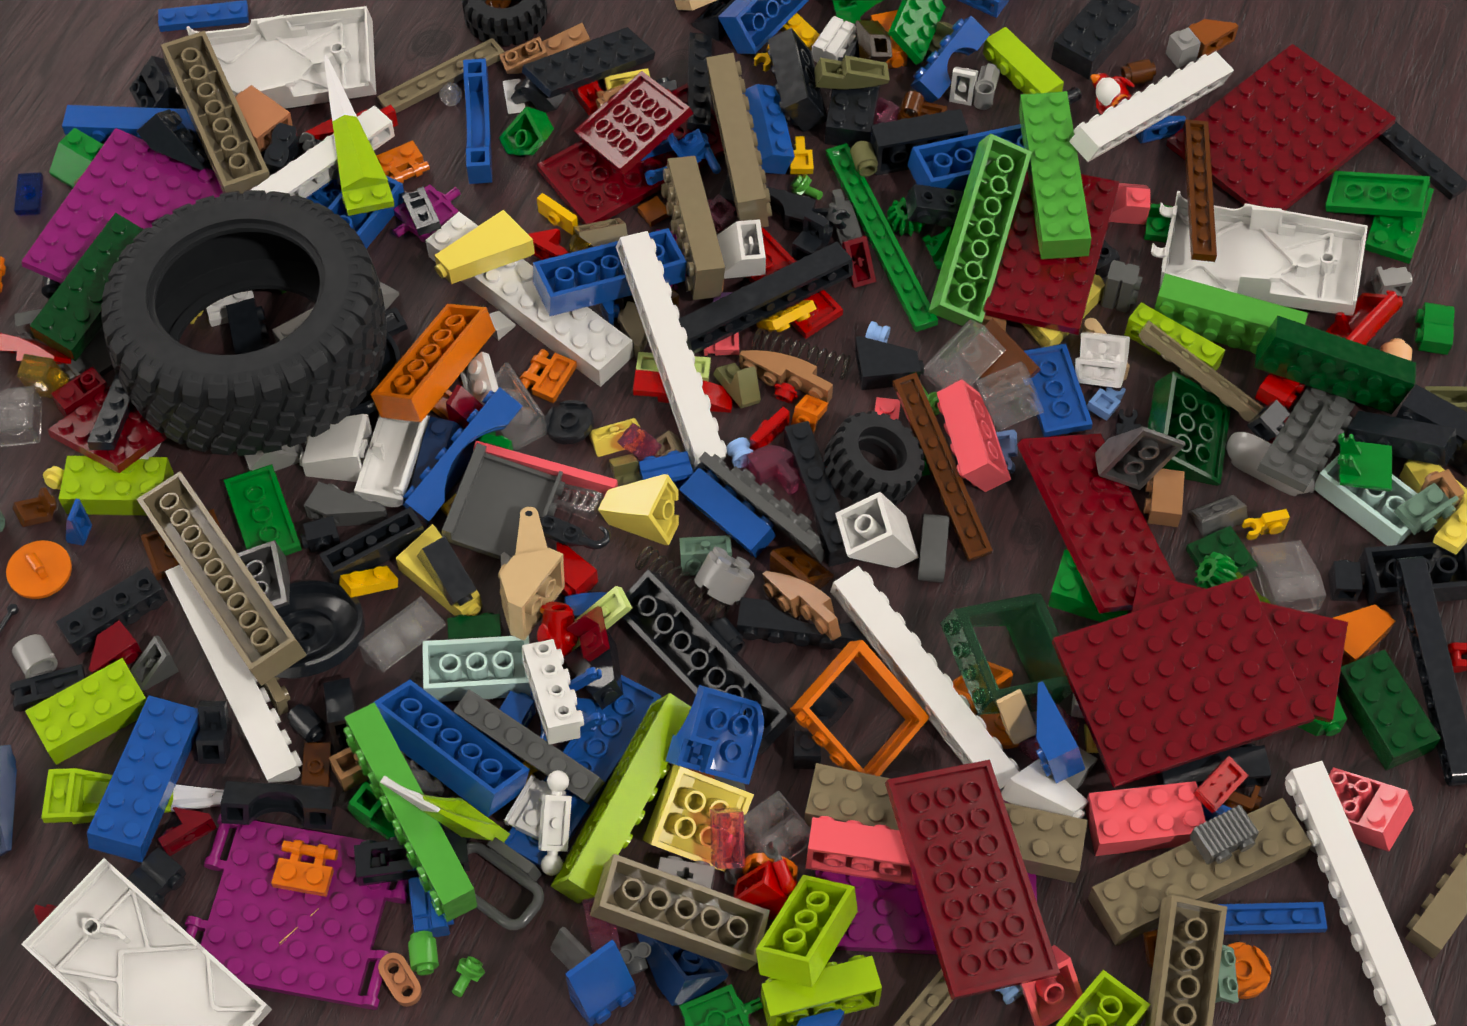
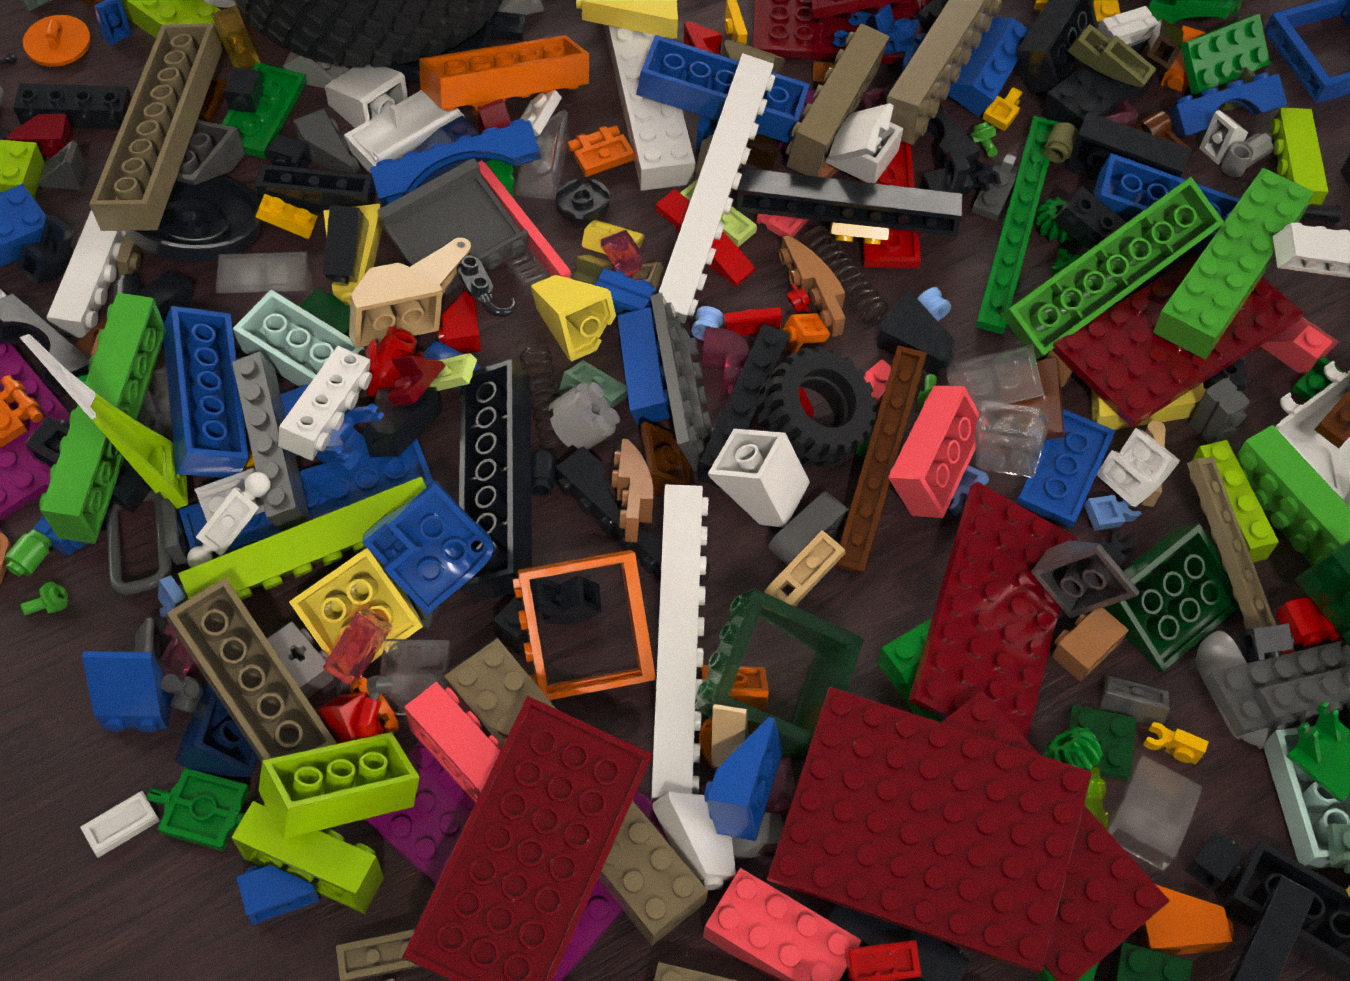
camera: 35 degrees right, 0 degrees up
white slope [489,311,516,341] -> none
olive slope [713,363,761,408] -> none
dark red slope [842,236,876,288] -> none
none -> medium blue plate [158,575,188,630]
none -> clear yellow brick [212,5,261,69]
none -> black brick [224,67,264,113]
none -> tan plate [763,530,846,615]
none -> white slope [829,103,894,161]

